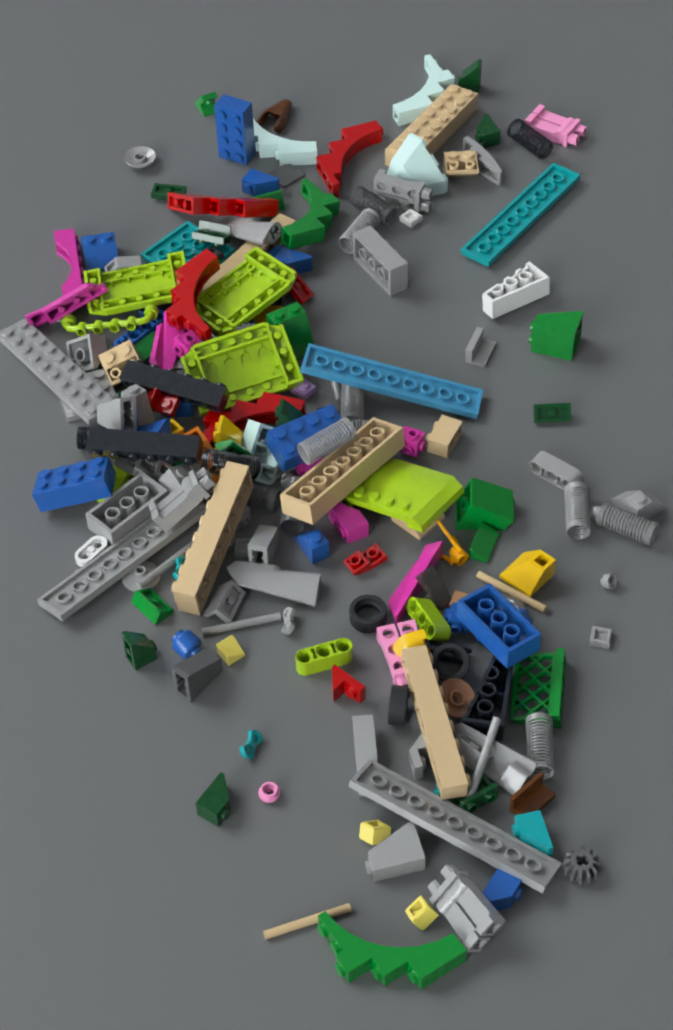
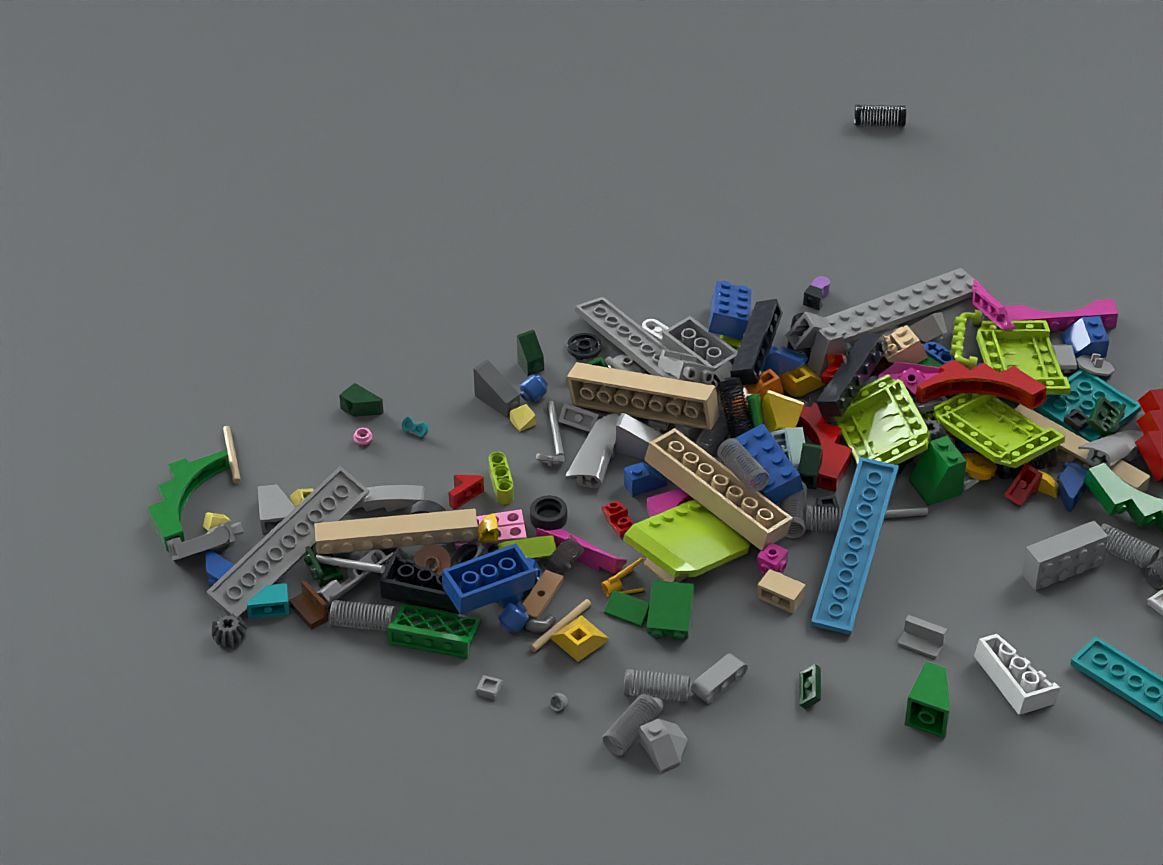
camera: 95 degrees right, 5 degrees down
none -> black wheel [567,333,602,360]
none -> black leg [803,276,830,310]
none -> light grey piece [1076,353,1115,376]

